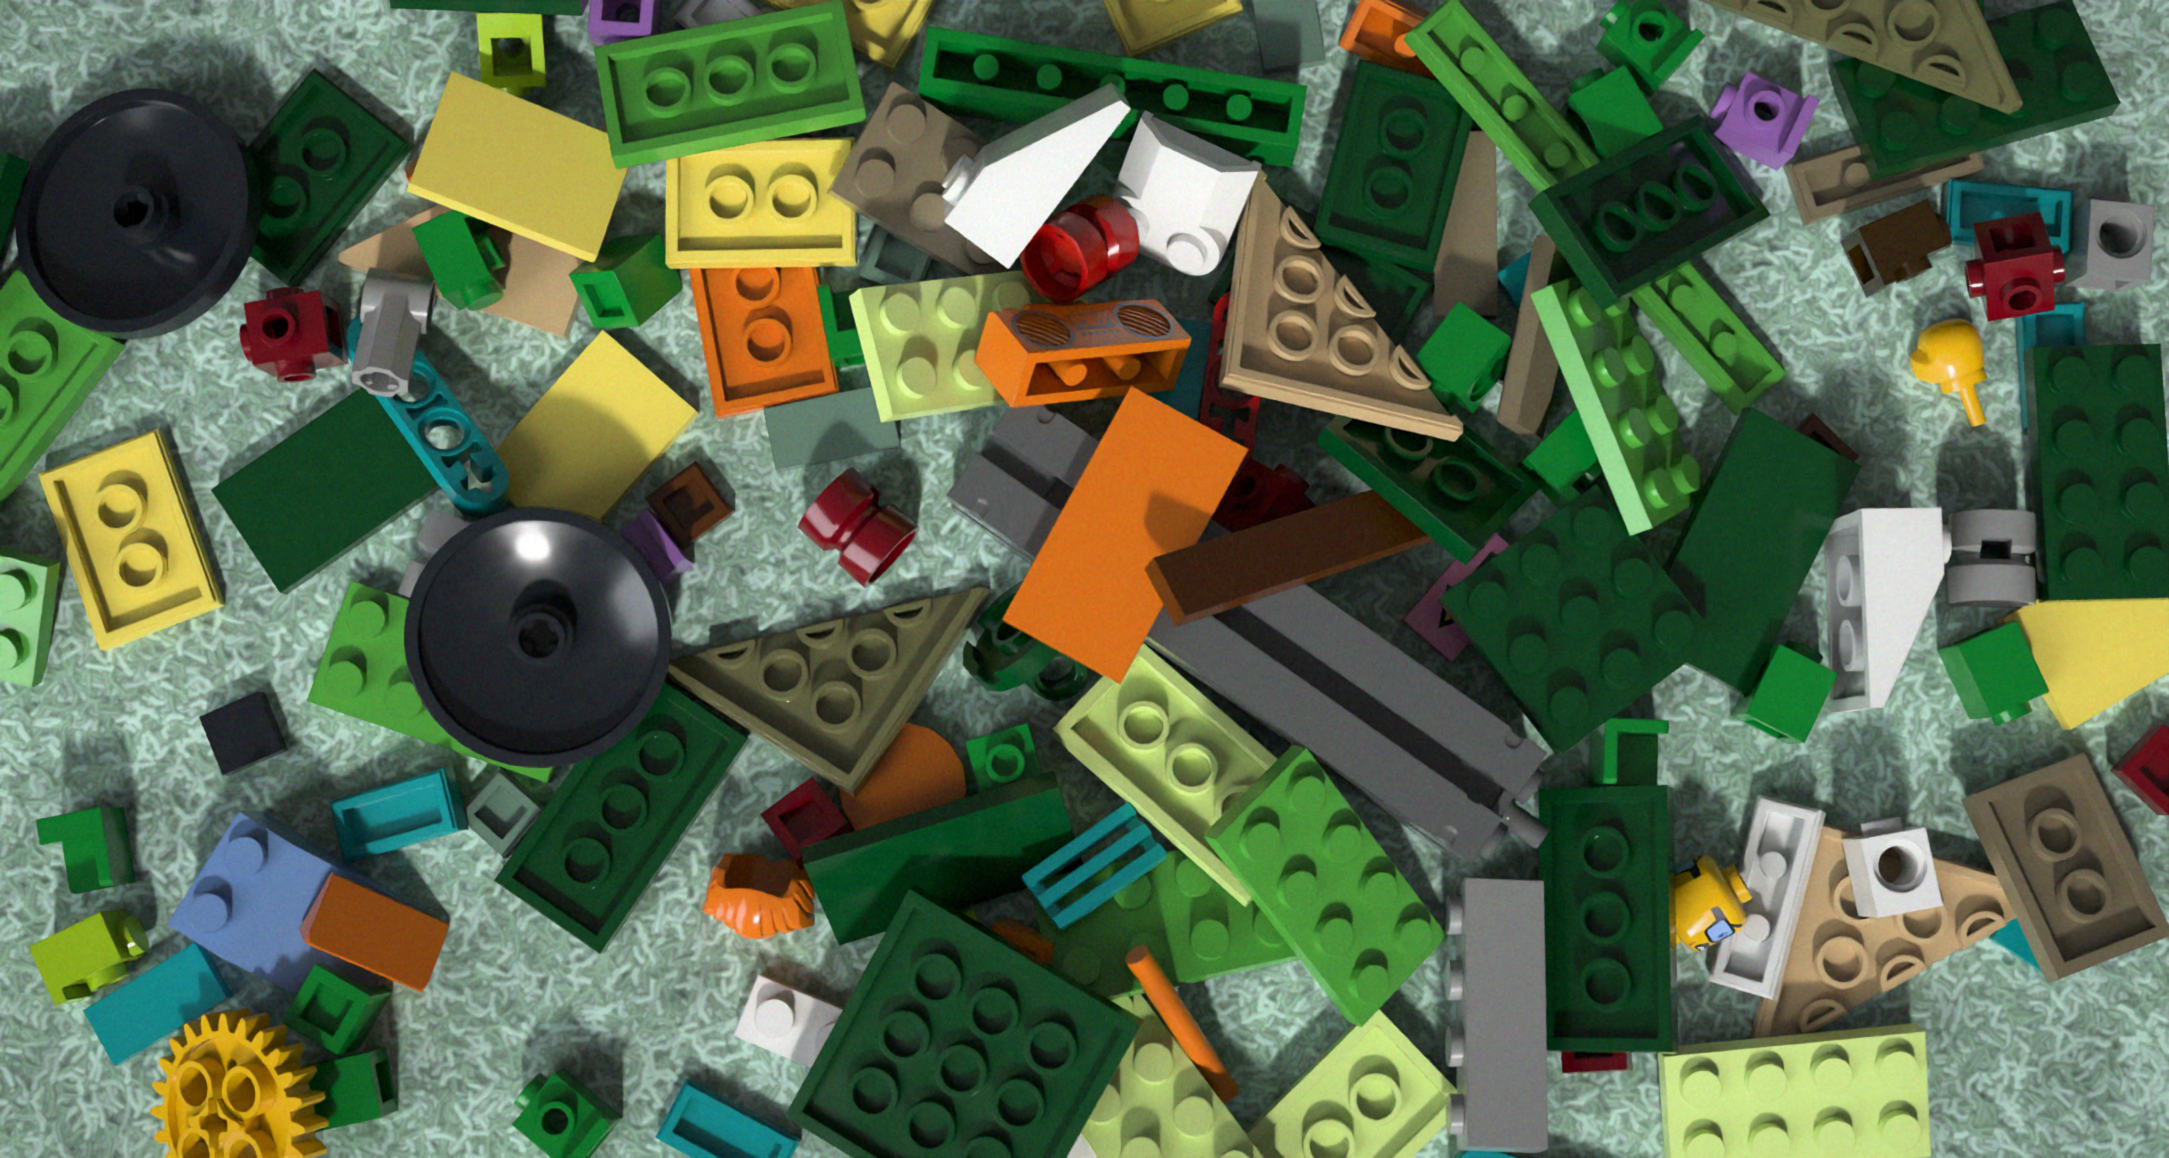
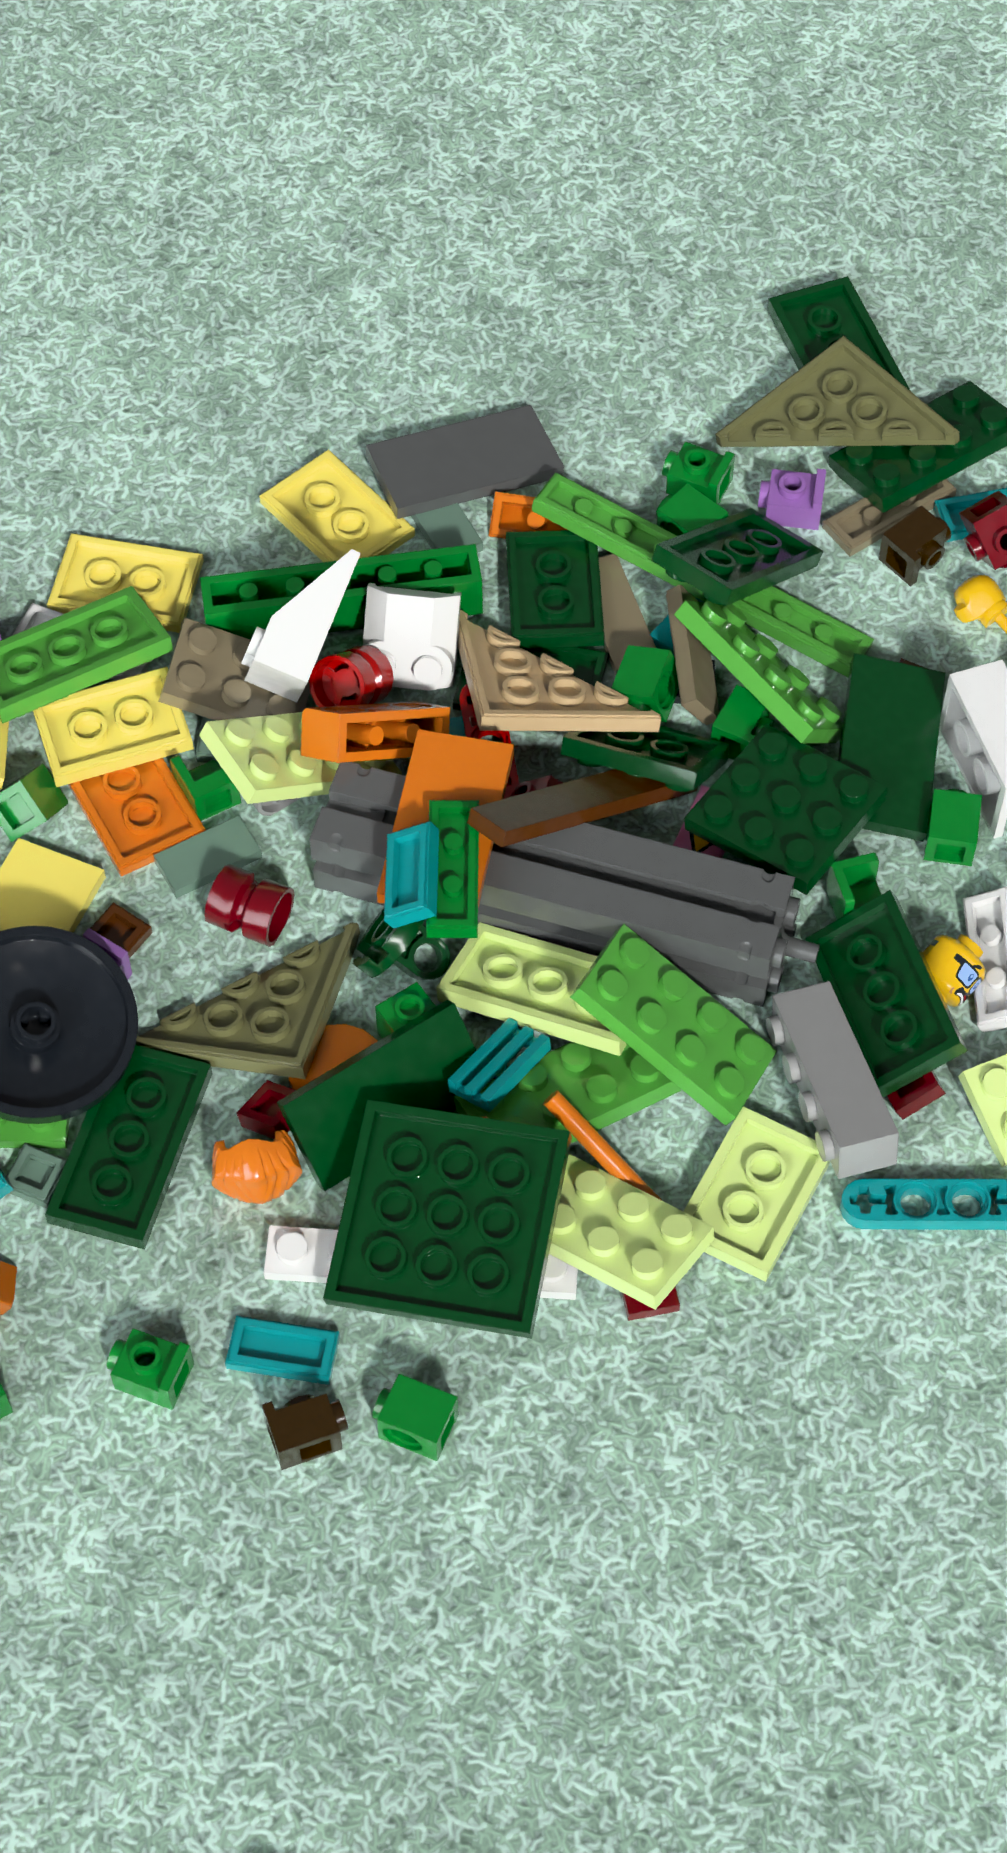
camera: 20 degrees left, 25 degrees down
none -> teal tile [384,821,439,928]
none -> green tile [426,800,479,938]

